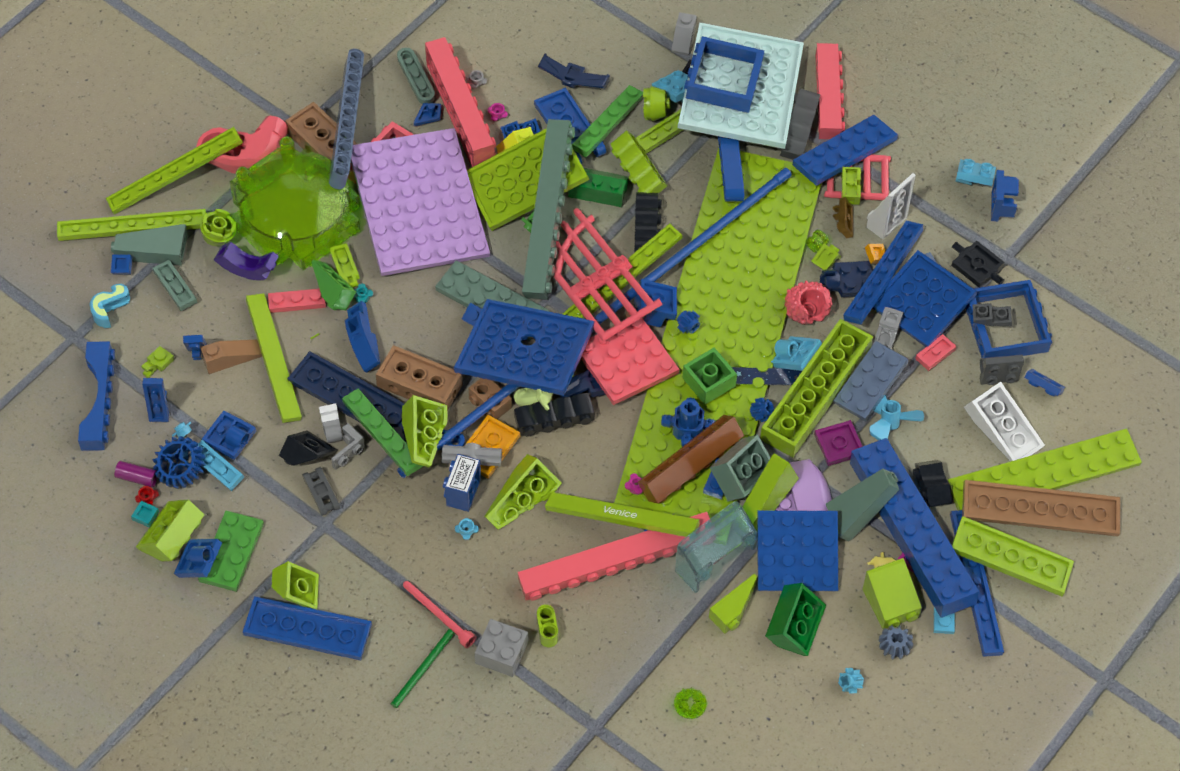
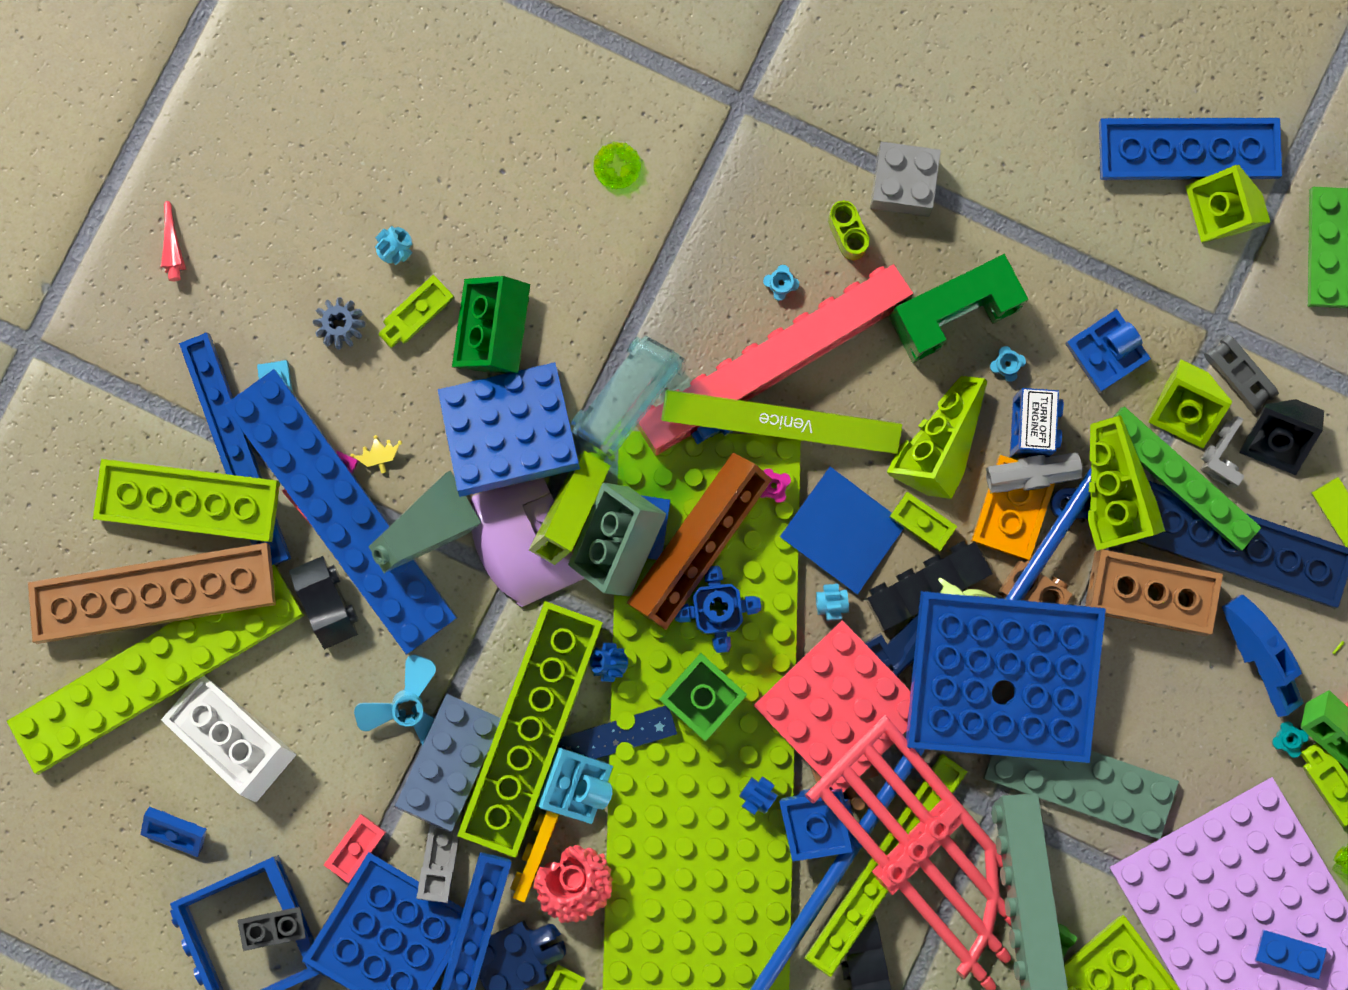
camera: 165 degrees right, 25 degrees up
leg [319,403,343,443] -> none
green axle [391,629,455,708] -> none
coral piece [403,581,477,648] -> none
blue plate [462,303,482,326] -> none
lime slope [709,573,757,634] -> none
magenta plate [814,420,863,466] -> none
lime slope [862,558,922,630] -> none
dark grey plate [979,355,1024,385] -> none
none -> coral piece [161,201,186,281]
none -> lime hinge [378,274,455,348]
none -> yellow plate [510,810,560,902]
none -> medium azure plate [763,265,799,301]
none -> blue sticker [780,467,904,595]
none -> medium azure gear [816,583,849,621]
none -> green piece [889,253,1029,364]
none -> lime plate [889,492,957,552]
none -> blue plate [1065,309,1151,393]
none -> lime slope [1149,359,1232,448]
none -> blue plate [1255,930,1327,980]

